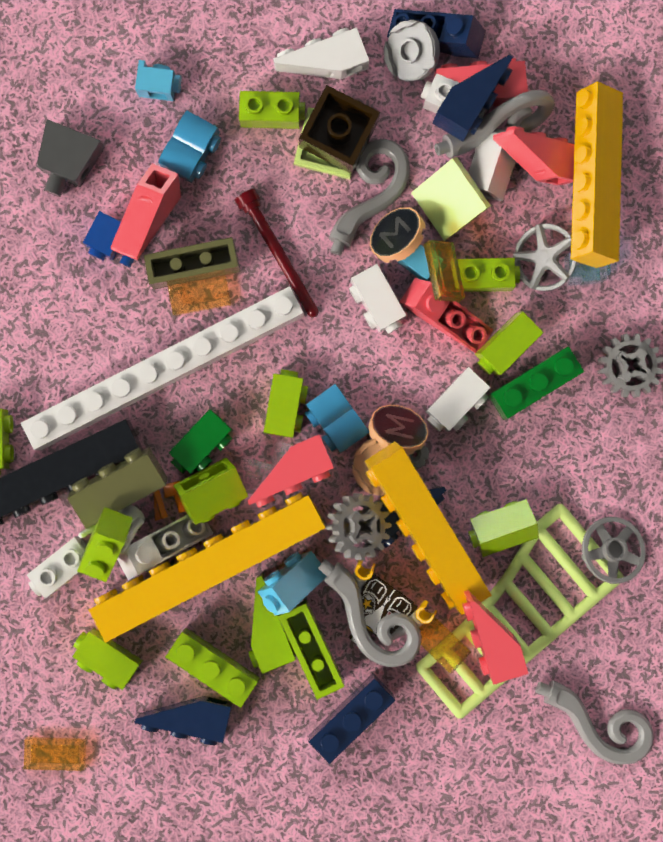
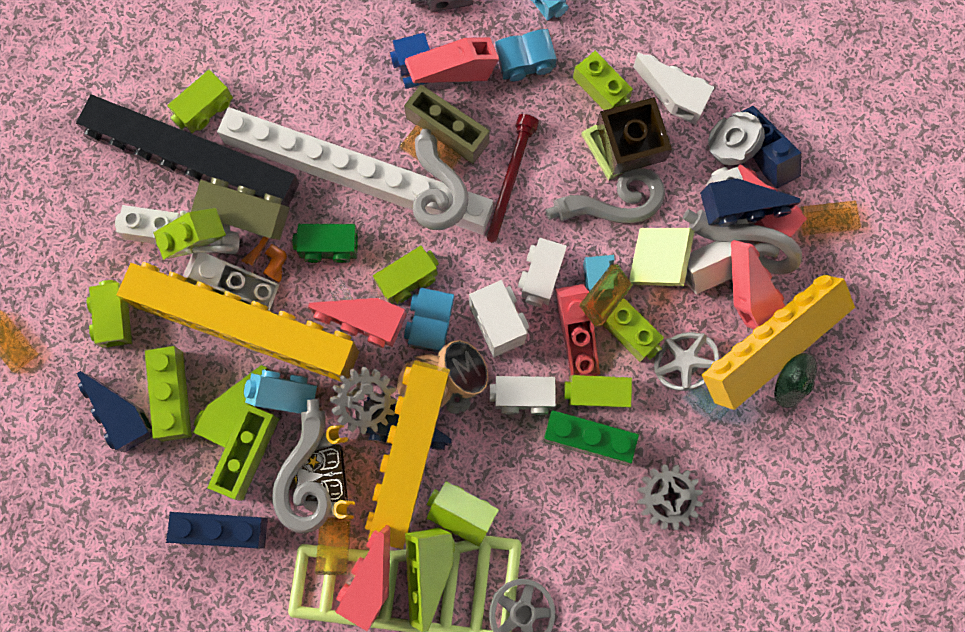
camera: 50 degrees right, 10 degrees down
lime brick [173,458,249,525] -> none
tile [370,207,425,263] -> none
none -> lime slope [405,528,455,632]
none -> light grey plant [413,129,468,230]
none -> white brick [469,280,529,358]
none -> clear green dish [774,353,817,408]
none -> clear yellow tile [800,200,861,236]

